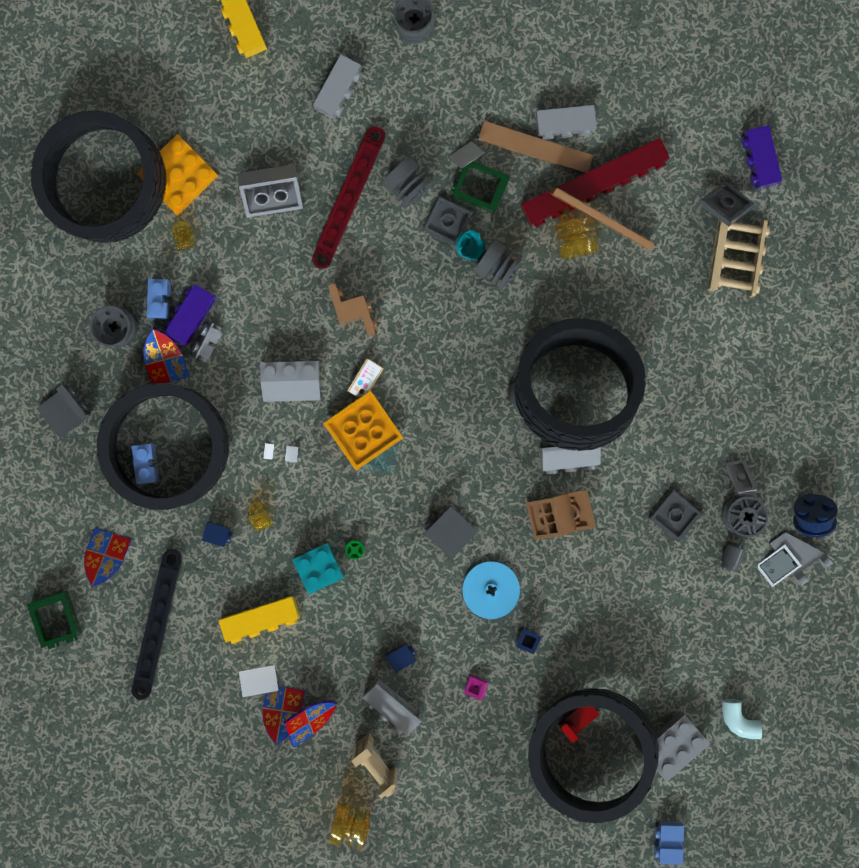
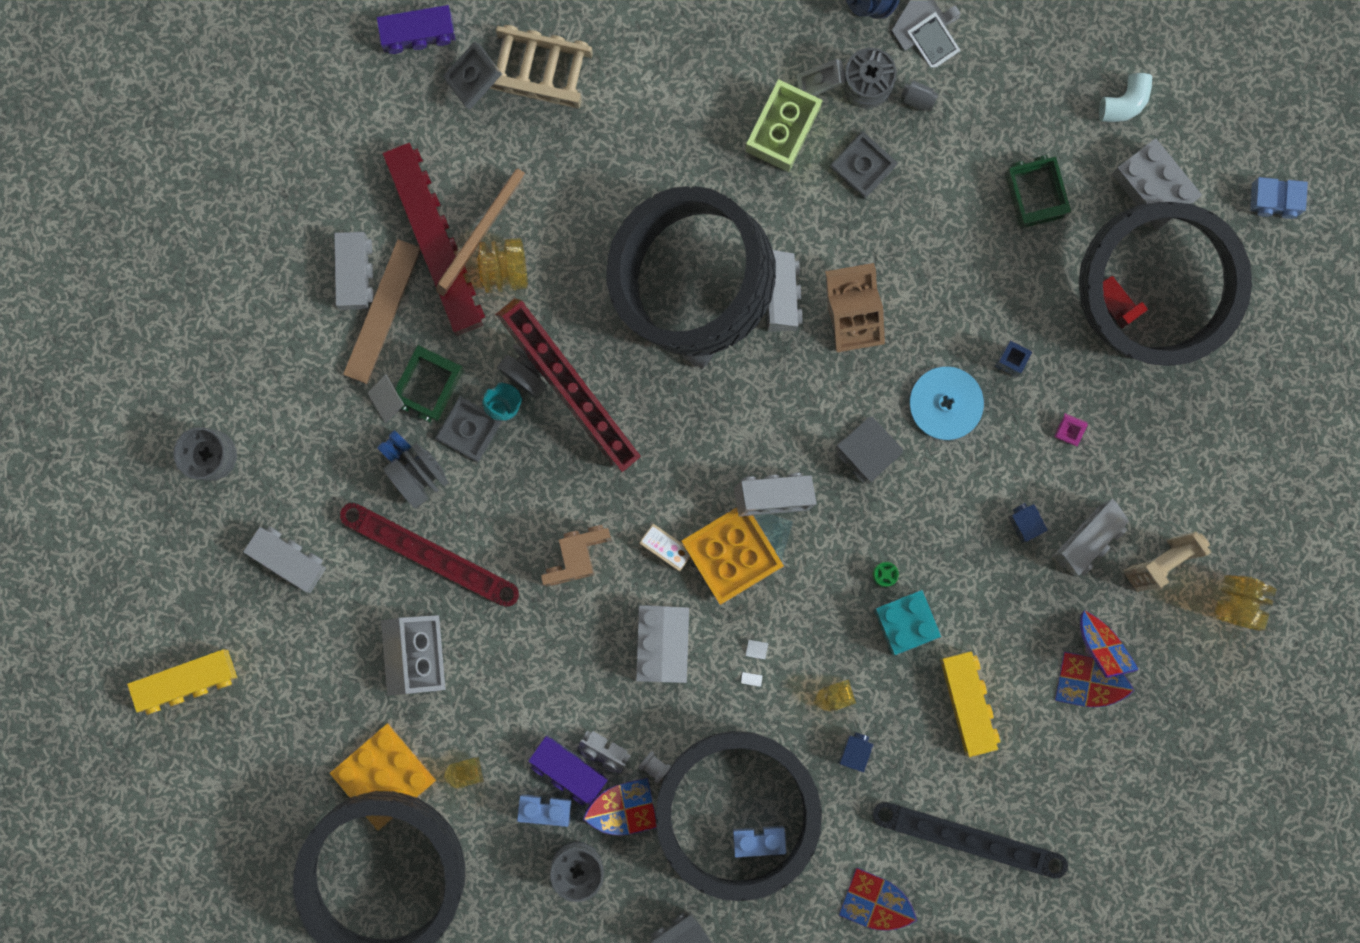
camera: 85 degrees left, 5 degrees down
white sticker [239,665,278,697] -> none
none -> blue wheel [377,430,412,462]
none -> dark red brick [495,298,641,472]
none -> light grey bush [638,751,671,784]
none -> light grey brick [734,473,817,517]
none -> yellowish green brick [745,79,823,172]
none -> dark green window [1005,155,1072,229]

